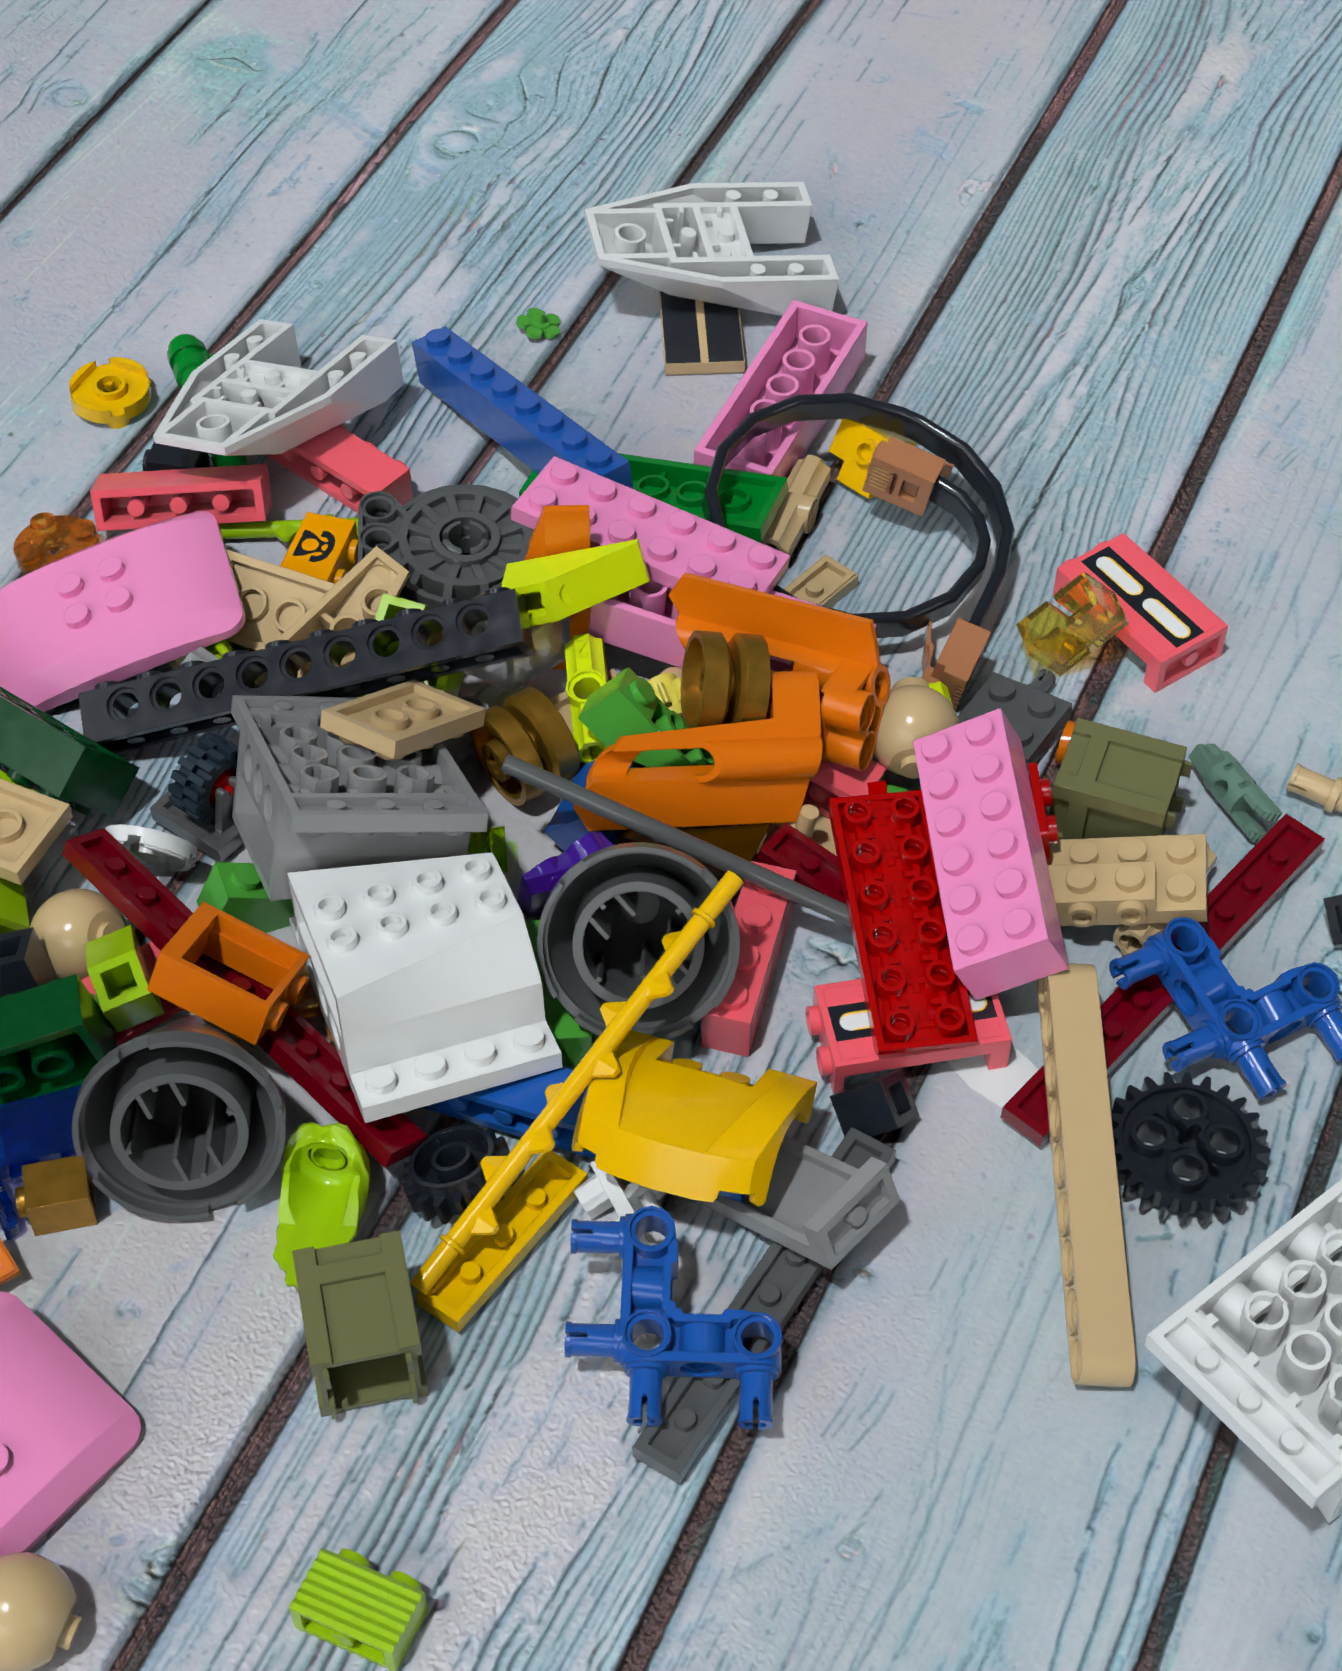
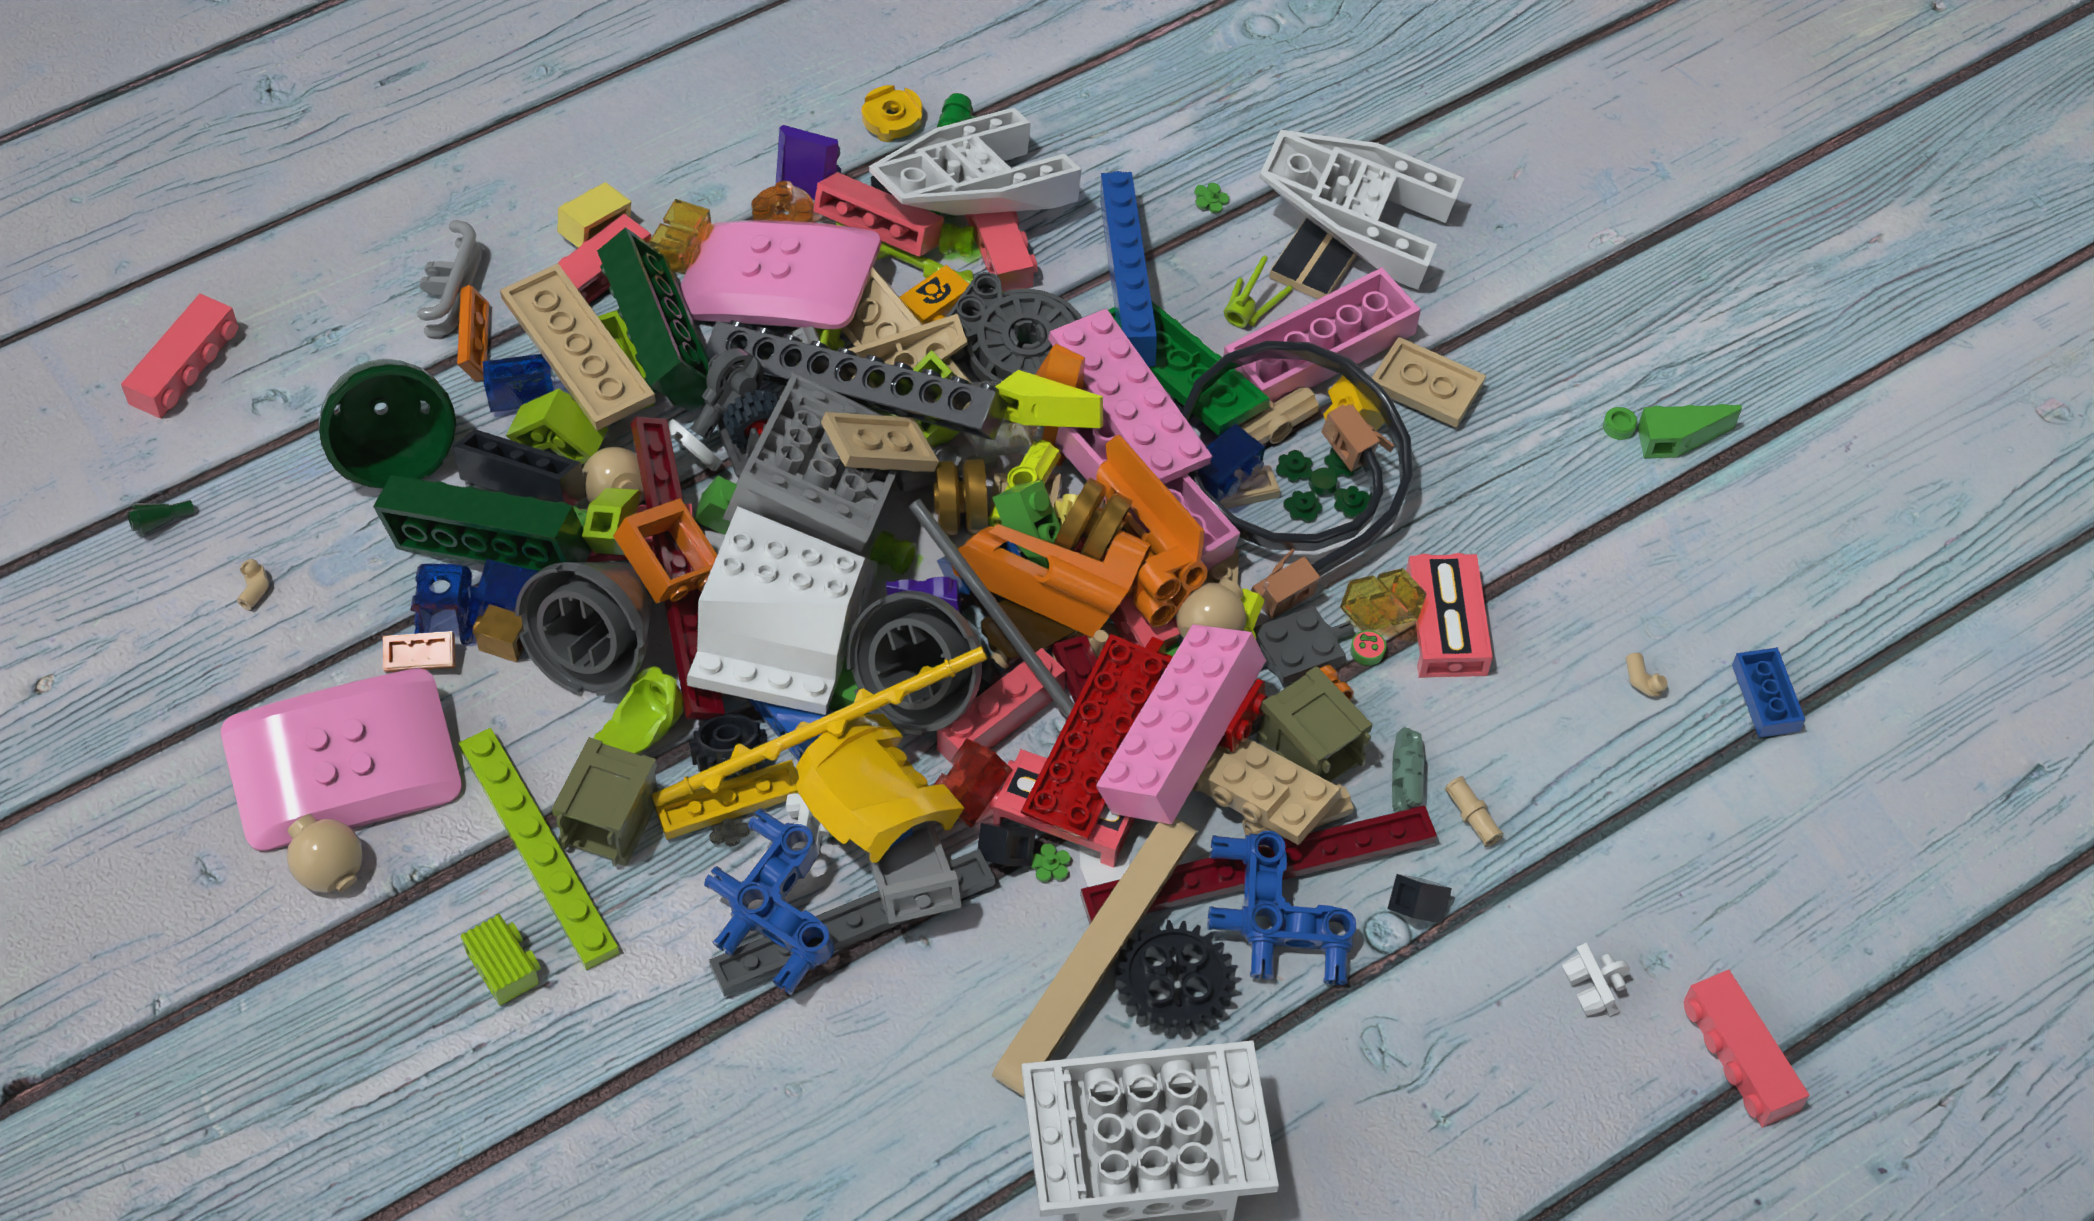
camera: 30 degrees right, 5 degrees up
none -> lime plate [458,727,619,970]
none -> dark grey pin [690,348,763,440]
none -> clear smoke plant [709,816,751,847]
none -> dark purple slope [776,125,842,200]
none -> clear red brick [934,738,1013,828]
none -> clear neon green wheel [939,223,975,258]
none -> bright green plant [1030,844,1071,882]
none -> clear blue brick [1197,423,1265,502]
none -> lime plant [1223,255,1292,328]
none -> dark green plant [1276,447,1370,523]
none -> tile [1350,630,1386,666]
none -> tan plate [1372,336,1486,428]
none -> bright green tile [1603,407,1638,440]
none -> bright green slope [1637,404,1742,459]

